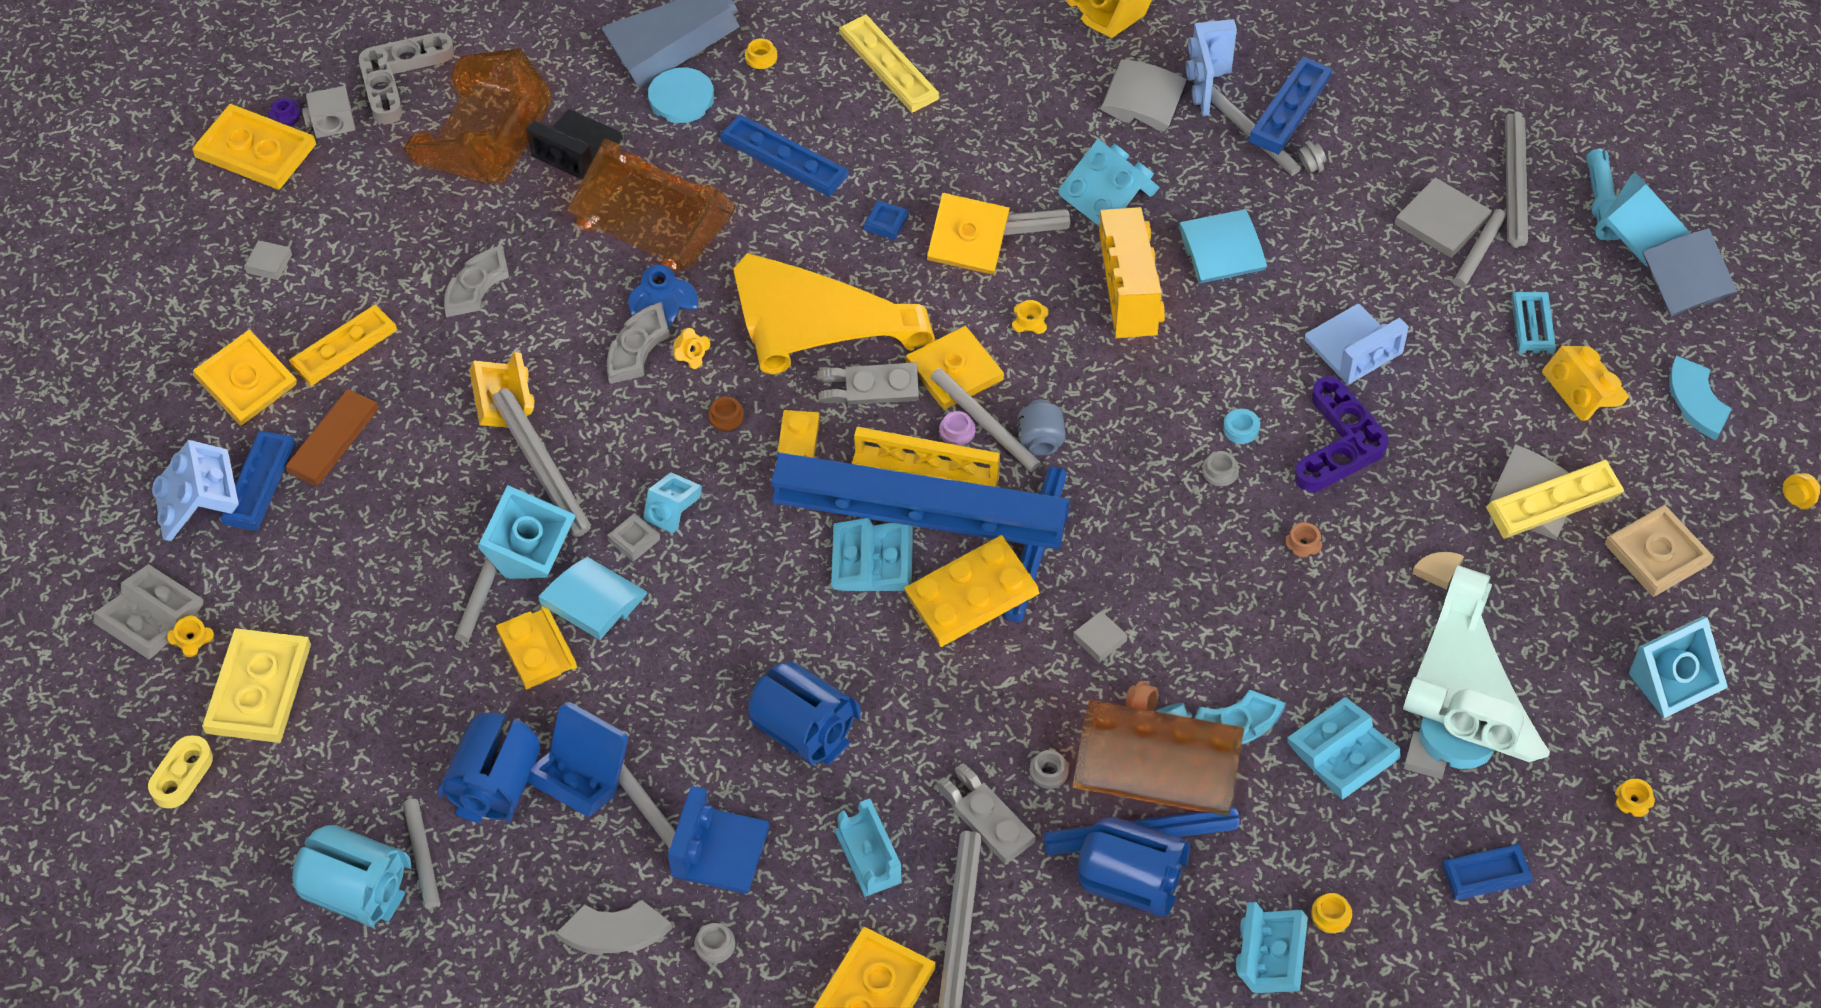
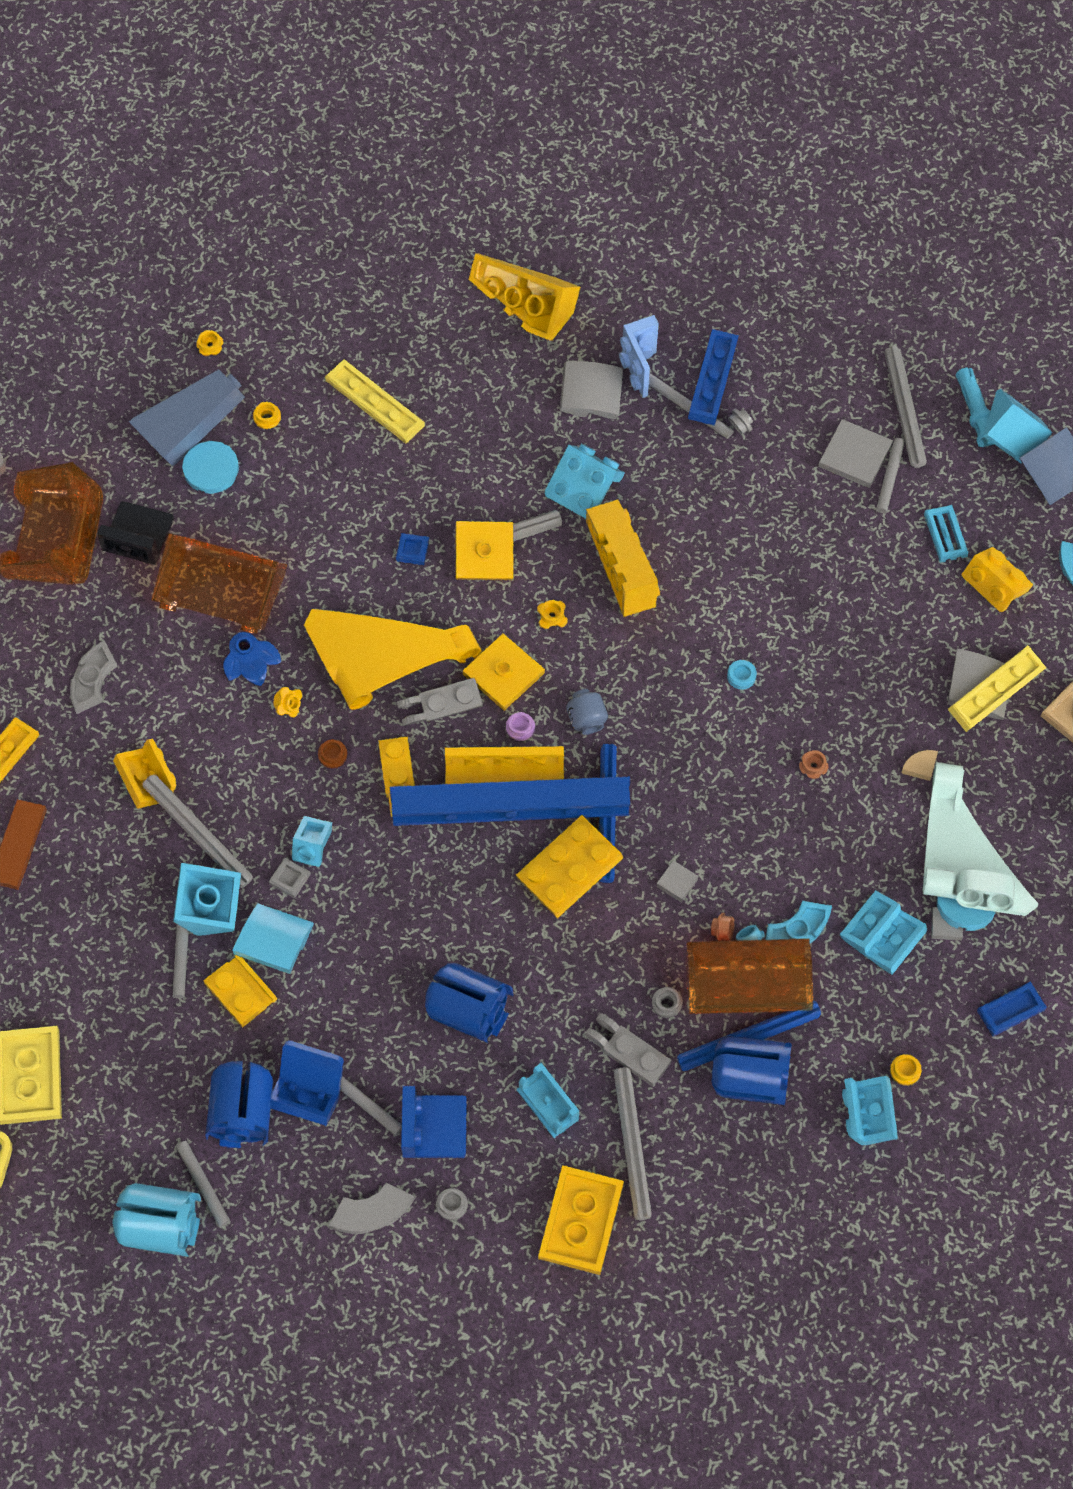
camera: 15 degrees left, 10 degrees up
light grey tile [607,302,670,384] -> none
blue tile [720,114,849,197] -> none
medium azure slope [831,518,913,591] -> none
light grey bar [931,368,1041,472] -> none
medium azure slope [1179,209,1267,284] -> none
light grey plate [1202,451,1239,486] -> none
dark purple beam [1295,376,1388,492] -> none
light blue bracket [1304,304,1409,385] -> none

